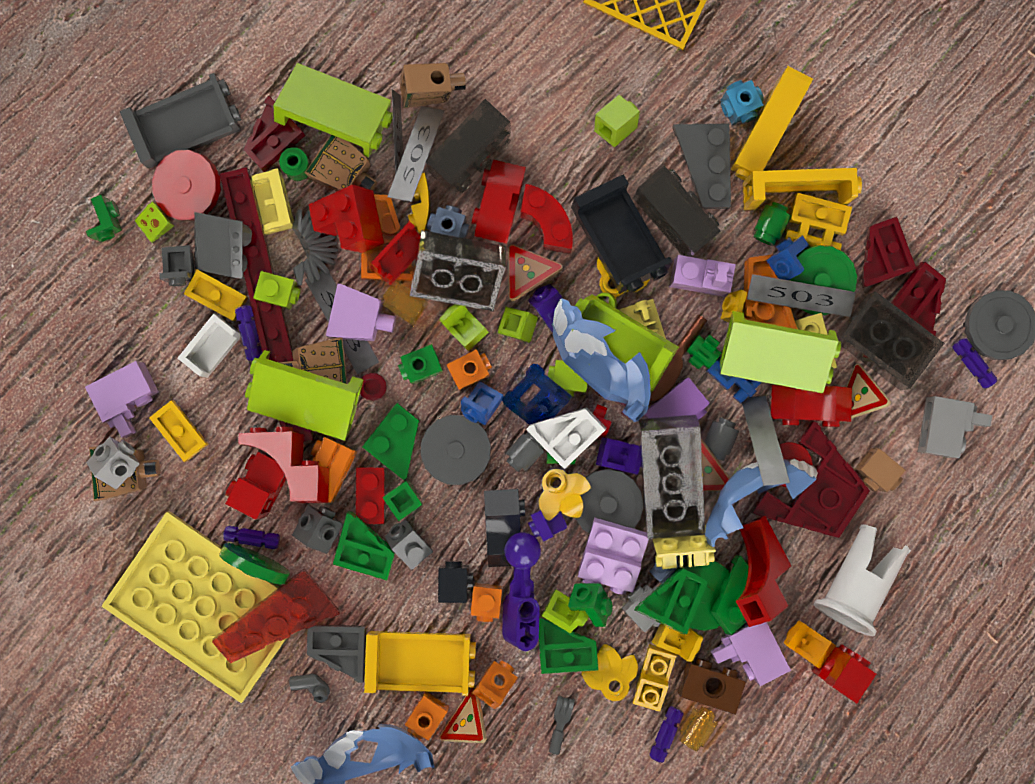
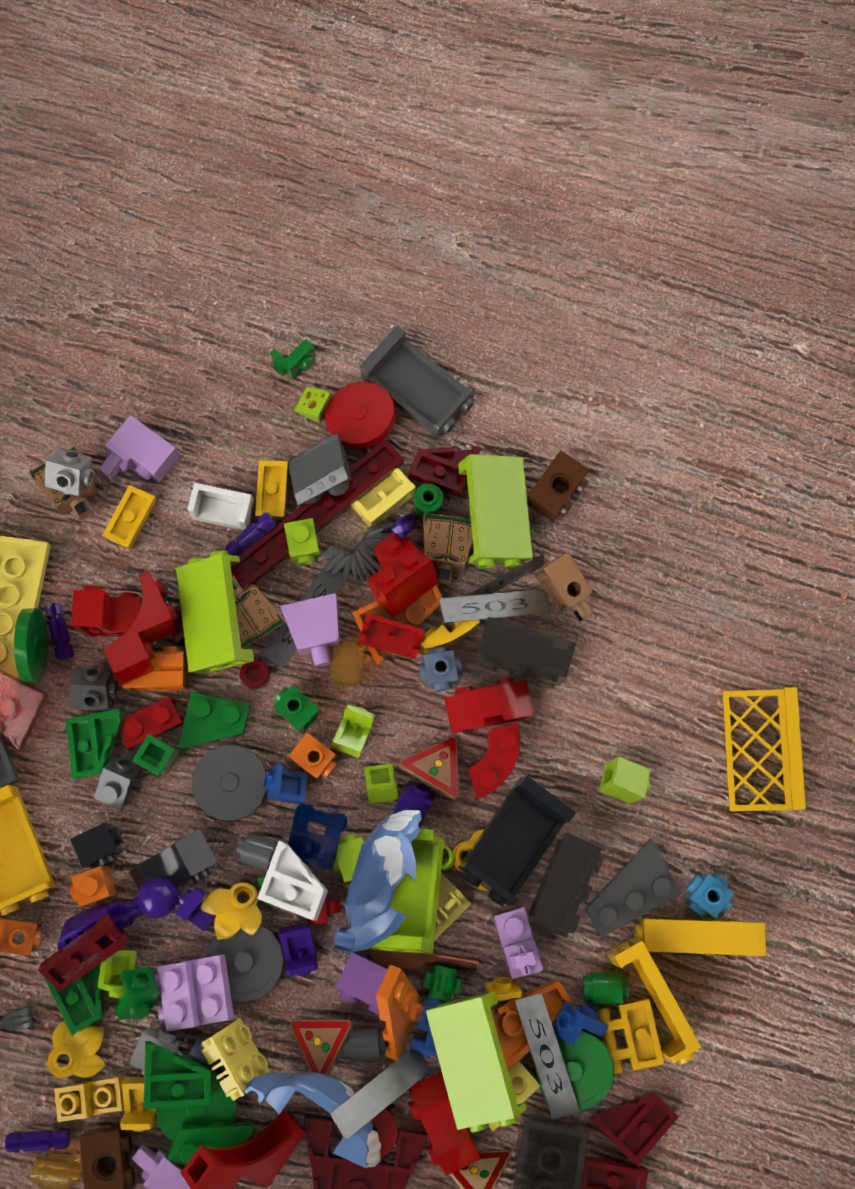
camera: 60 degrees right, 10 degrees down
dark grey bracket [159,245,194,286] -> none
clear smoke brick [409,230,506,311] -> none
clear smoke brick [638,415,705,539] -> none
none -> dark red plate [38,914,130,992]
none -> orange wing [376,965,424,1061]
none -> dark purple axle [391,513,418,538]
none -> reddish brown brick [527,450,589,523]

